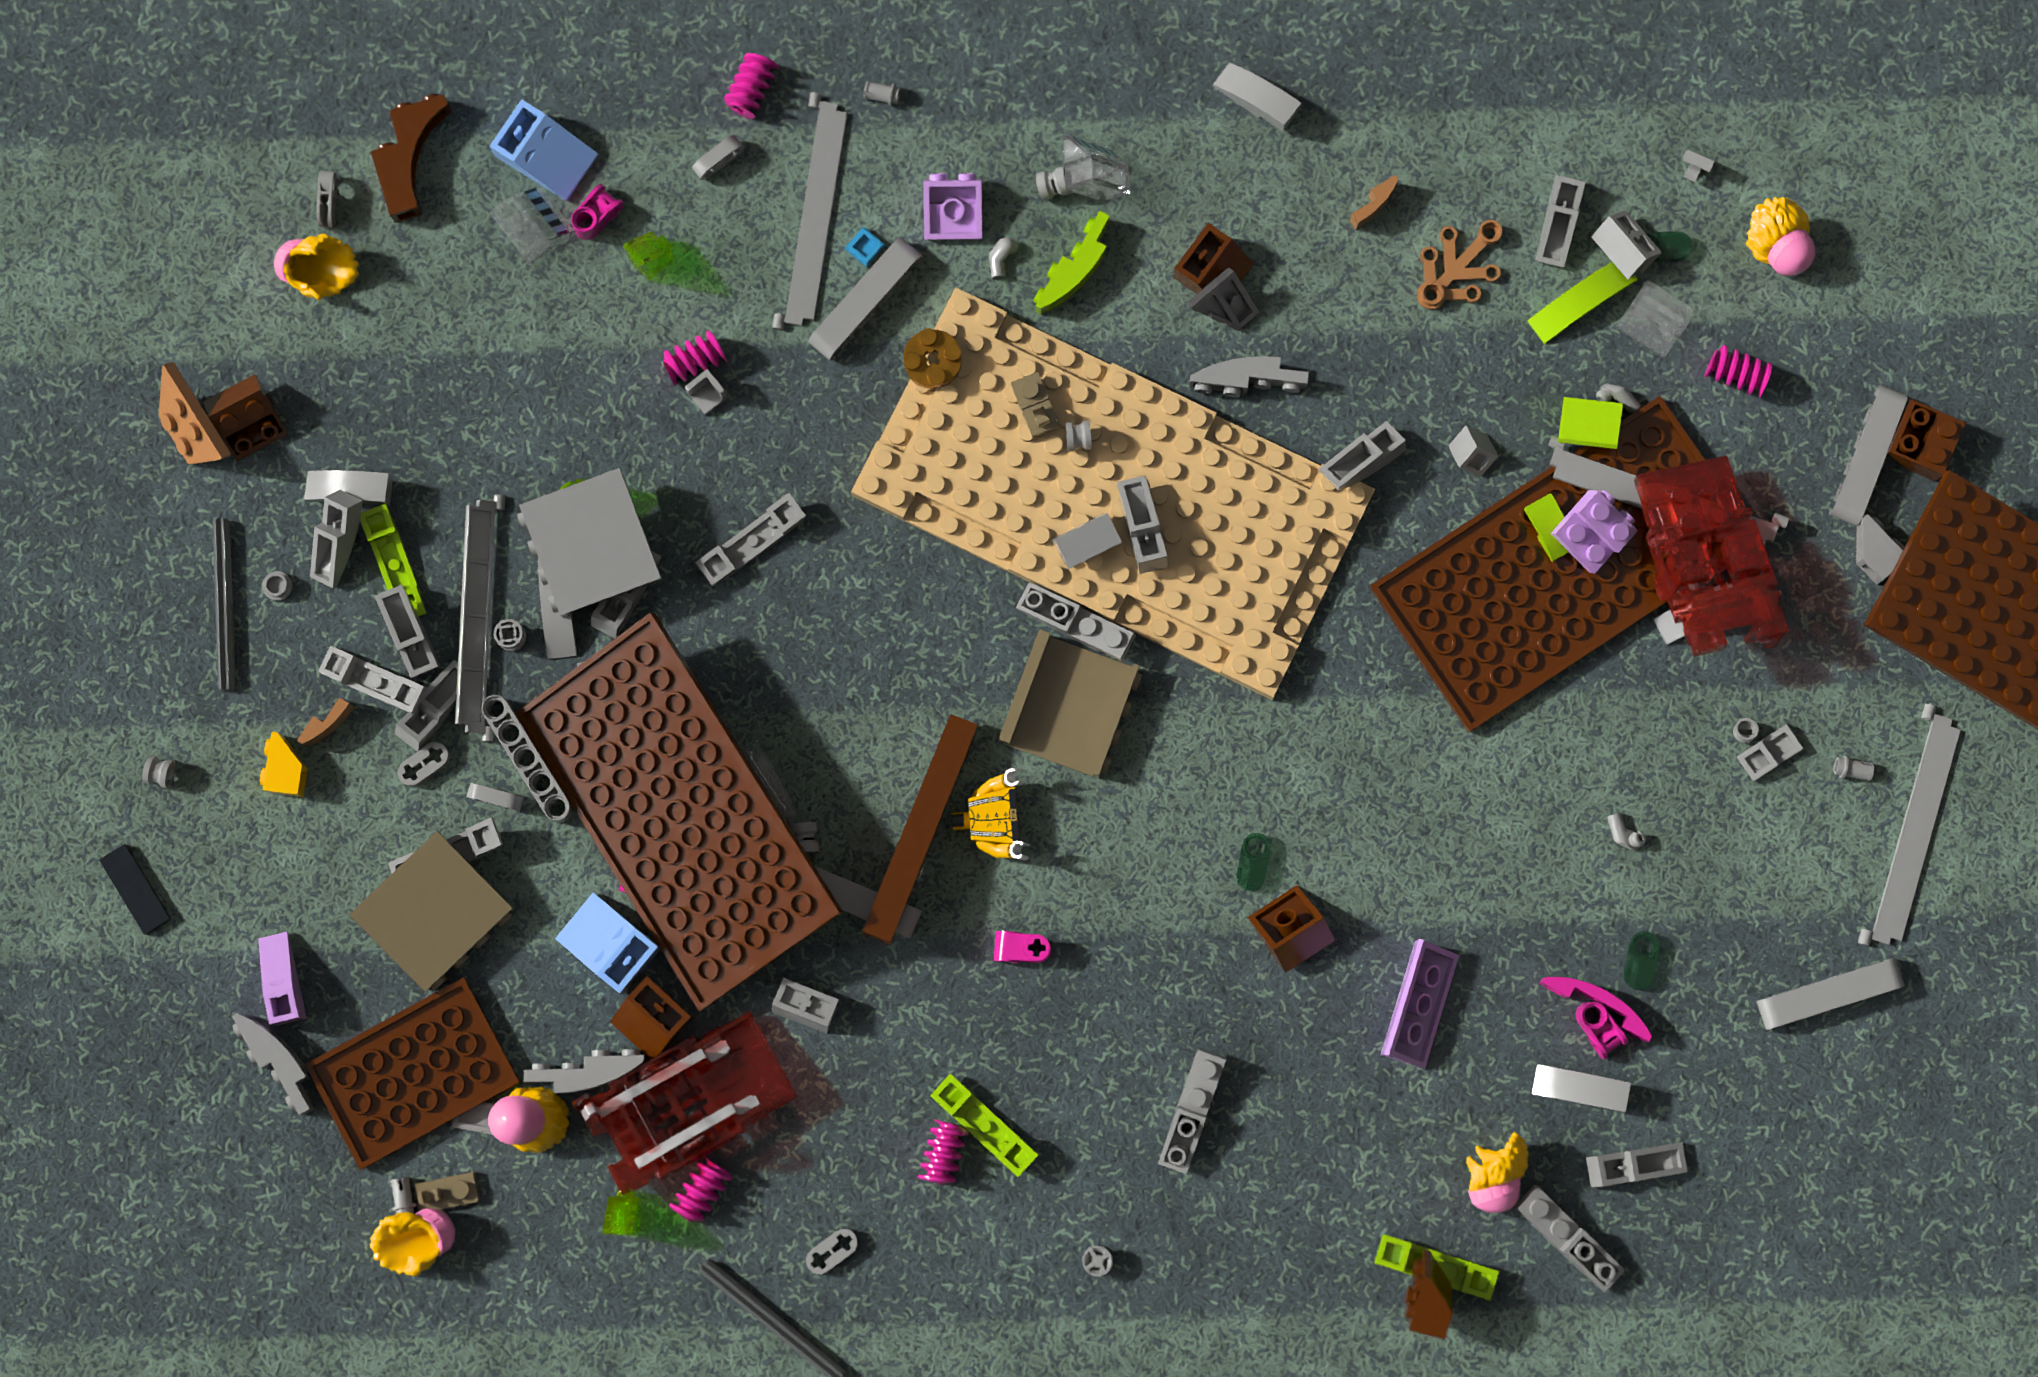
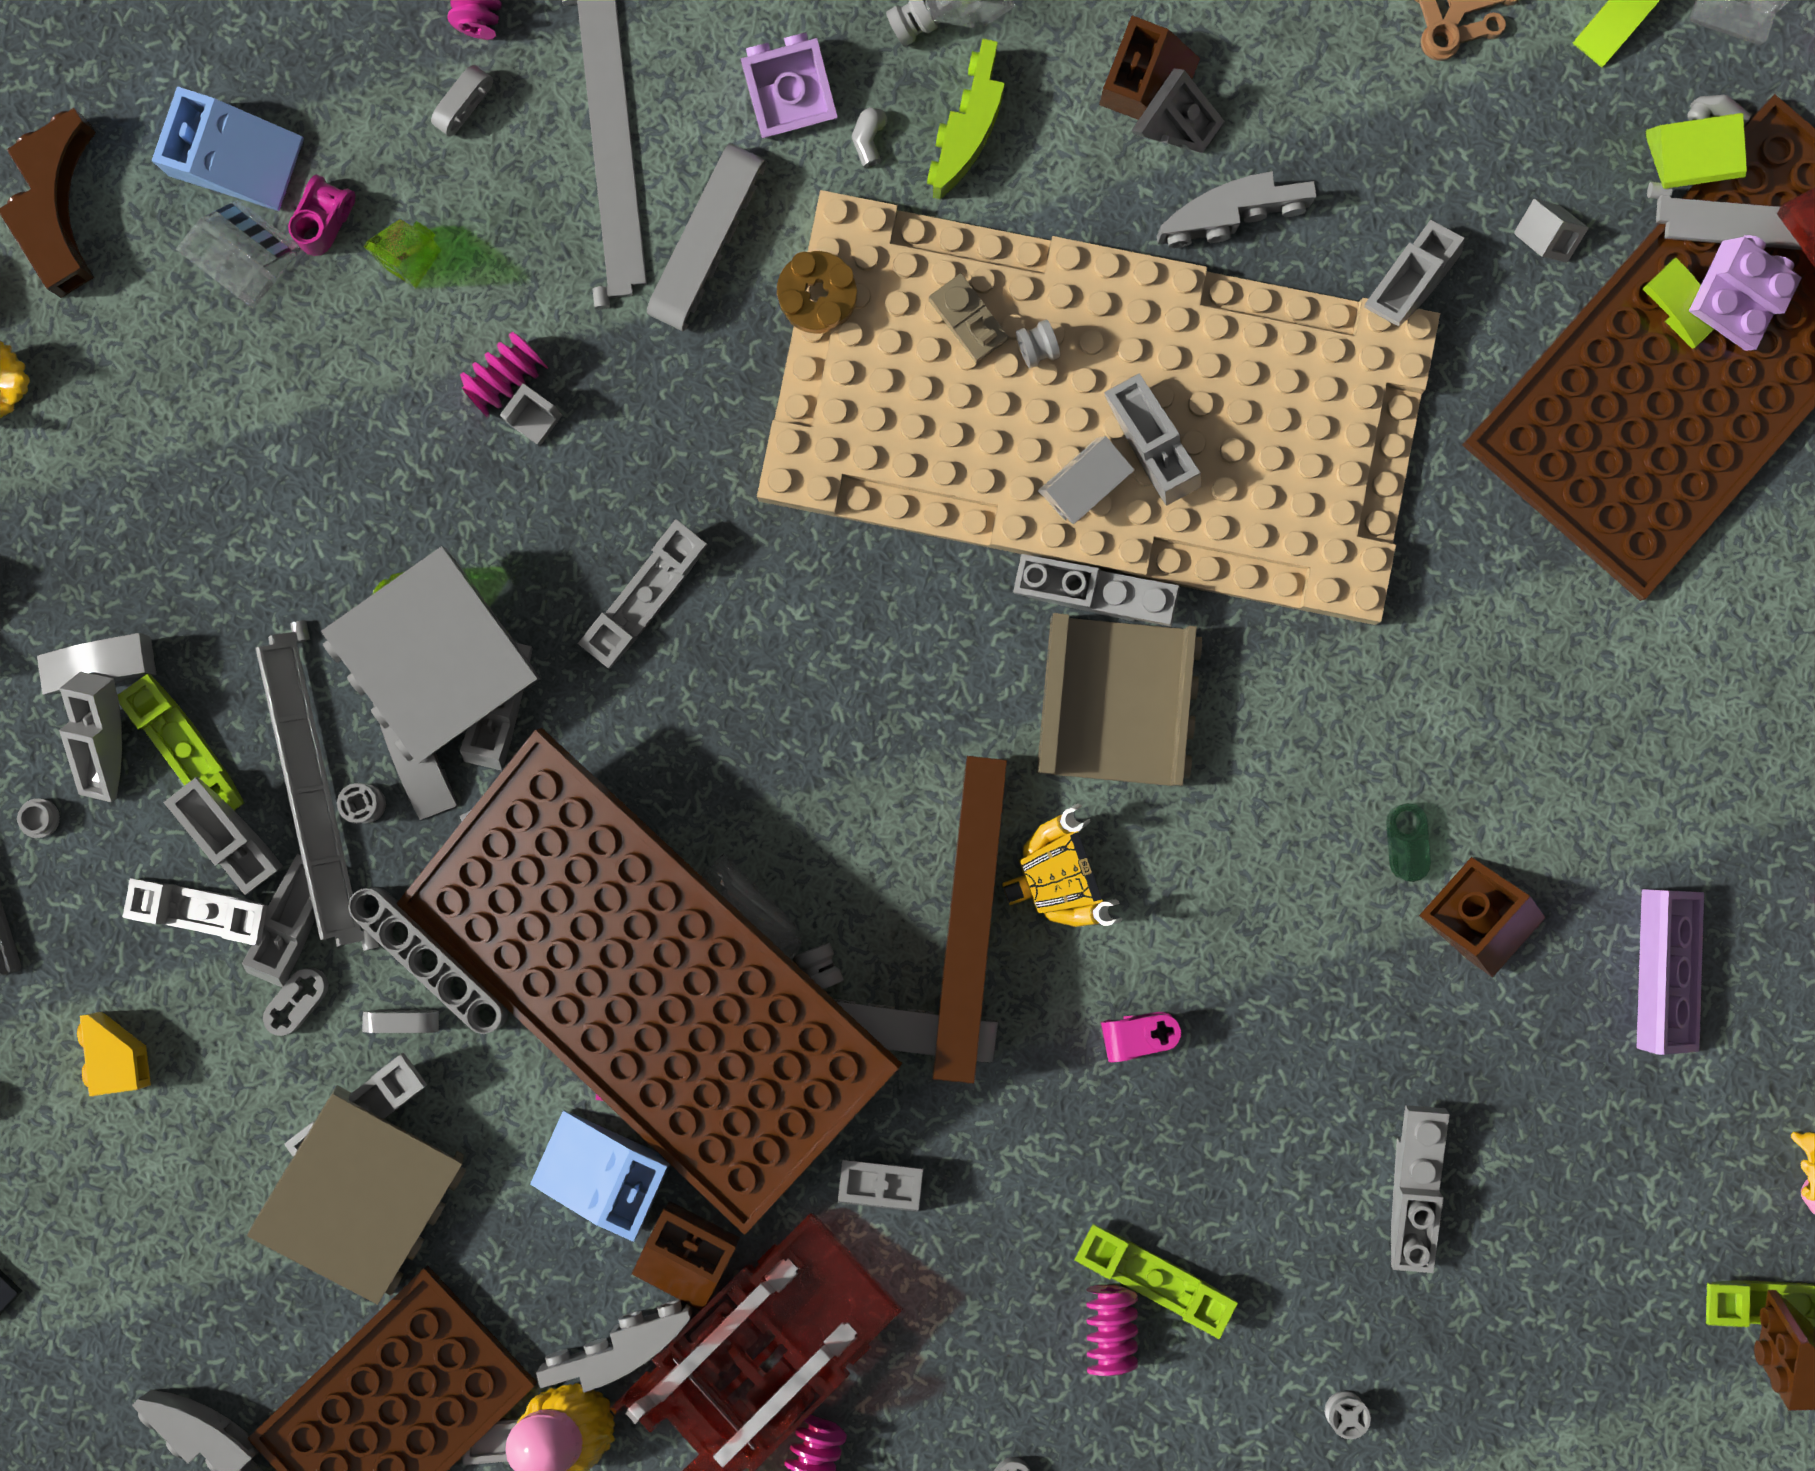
camera: 15 degrees left, 5 degrees up
lavender slope [258,932,307,1026] -> none
medium nougat slope [297,697,354,747] -> none
dark azure tile [845,226,886,268] -> none

